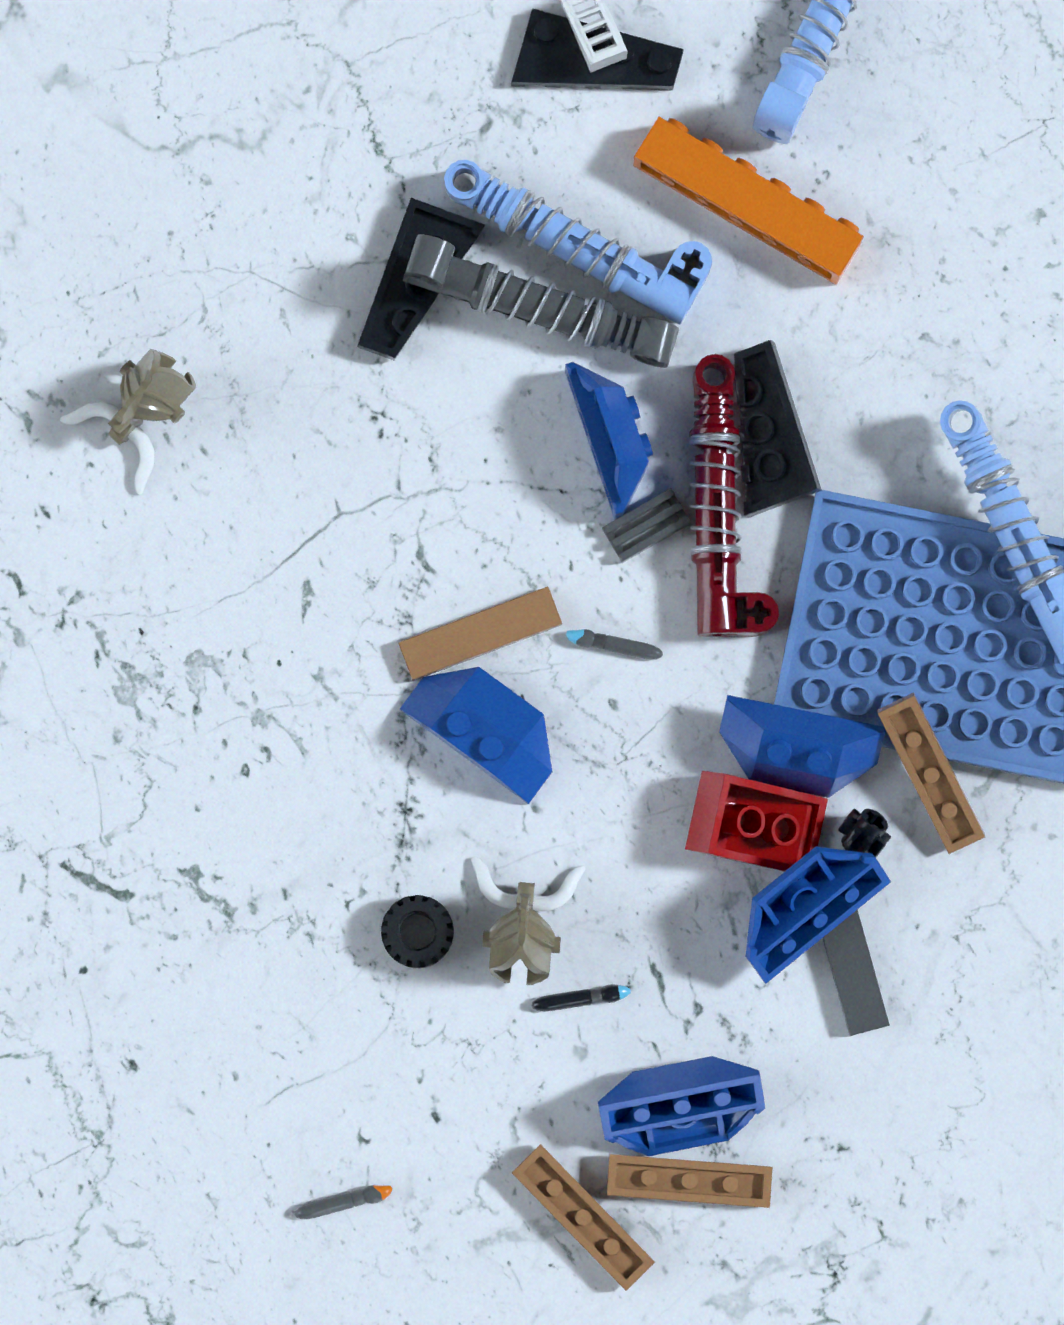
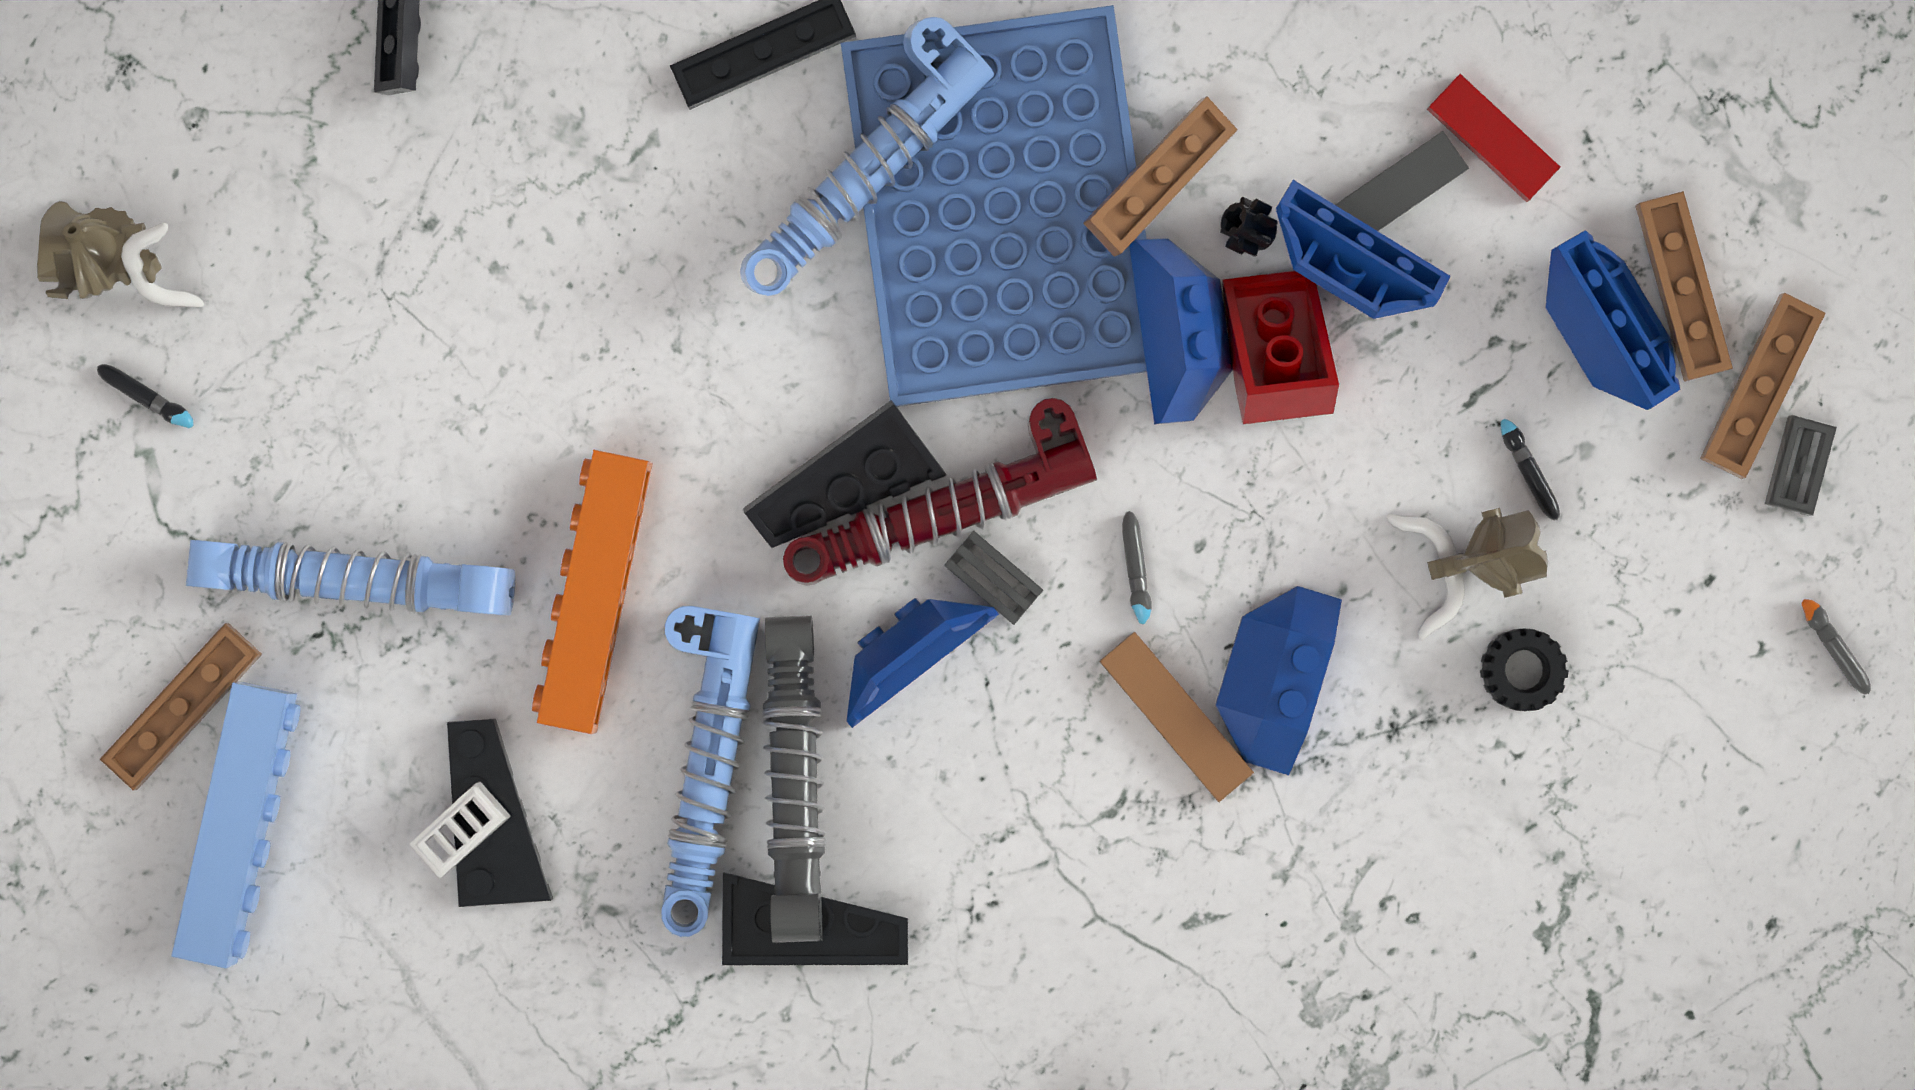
camera: 110 degrees left, 5 degrees up
none -> red tile [1427,74,1561,202]
none -> dark grey tile [1765,415,1837,516]

